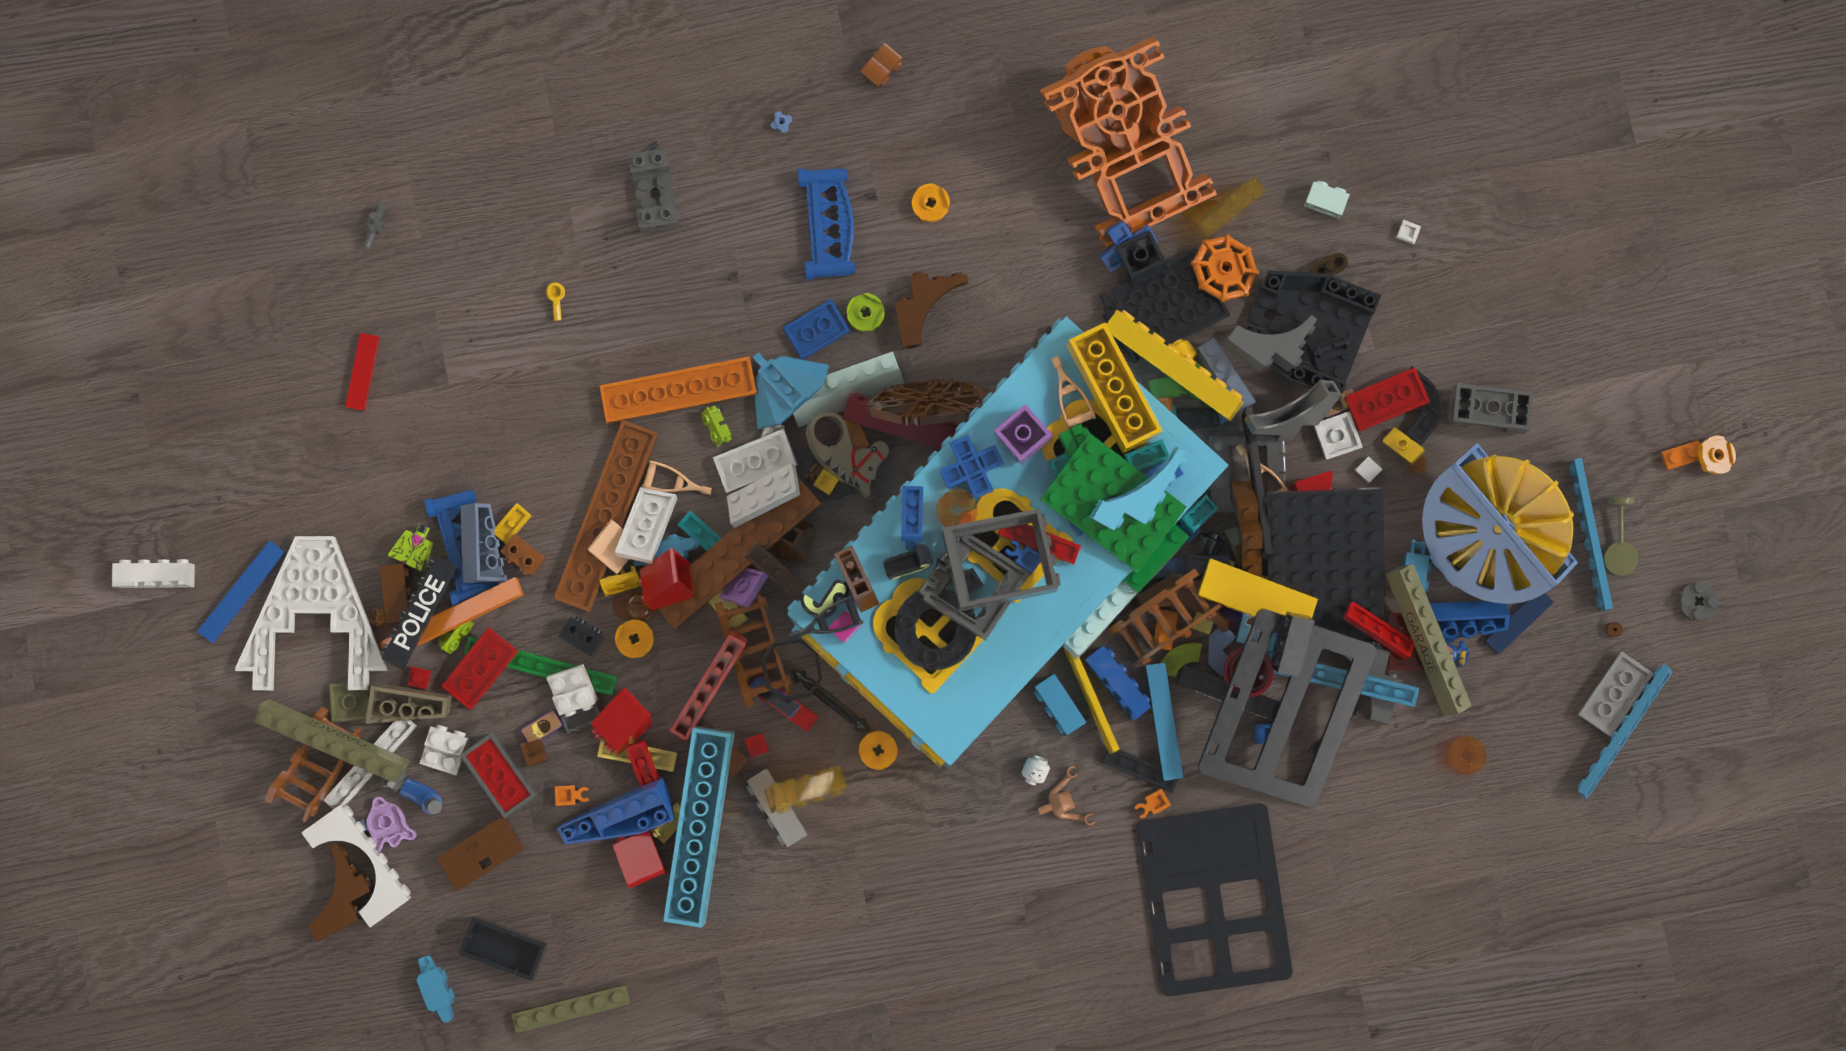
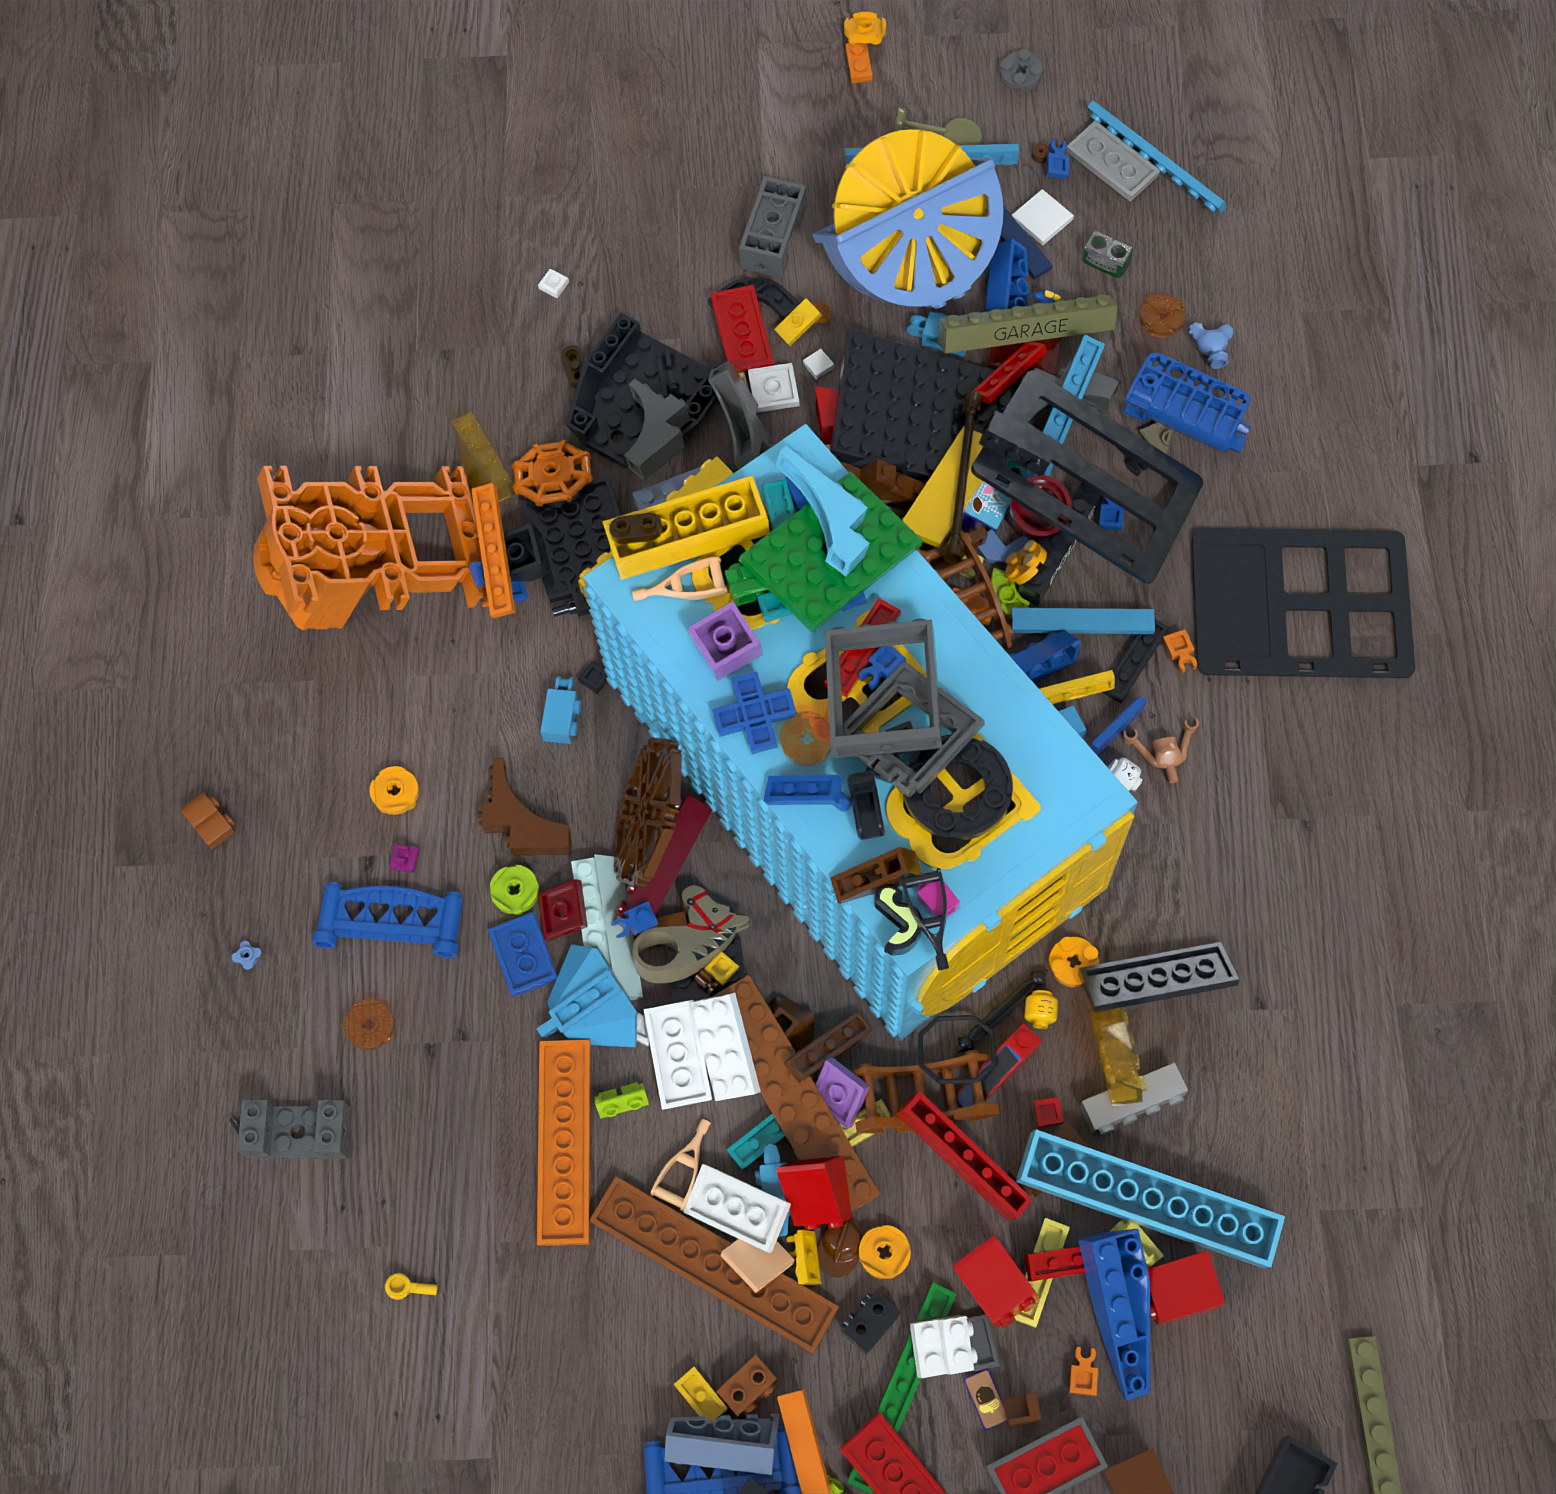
camera: 75 degrees left, 15 degrees down
light aqua brick [1304,181,1350,219] -> none
none -> clear orange plate [343,999,395,1050]
none -> magenta tile [389,844,420,873]
none -> orange plate [471,482,515,618]
none -> dark red tile [538,879,588,941]
none -> dark azure brick [540,676,581,744]
none -> dark brown plate [609,513,663,544]
none -> blue plate [611,901,658,938]
none -> dark brown hose [943,391,982,564]
none -> light orange plate [1005,540,1047,585]
none -> white tile [1012,189,1074,246]
none -> yellow head [1024,990,1058,1029]
none -> blue plate [1046,140,1069,179]
none -> plate [1078,942,1239,1013]
none -> clear piece [1082,231,1133,278]
none -> blue tile [1090,696,1147,755]
none -> blue piece [1122,353,1251,454]
none -> dark tan tile [1139,422,1173,454]
none -> medium blue animal [1189,322,1233,369]

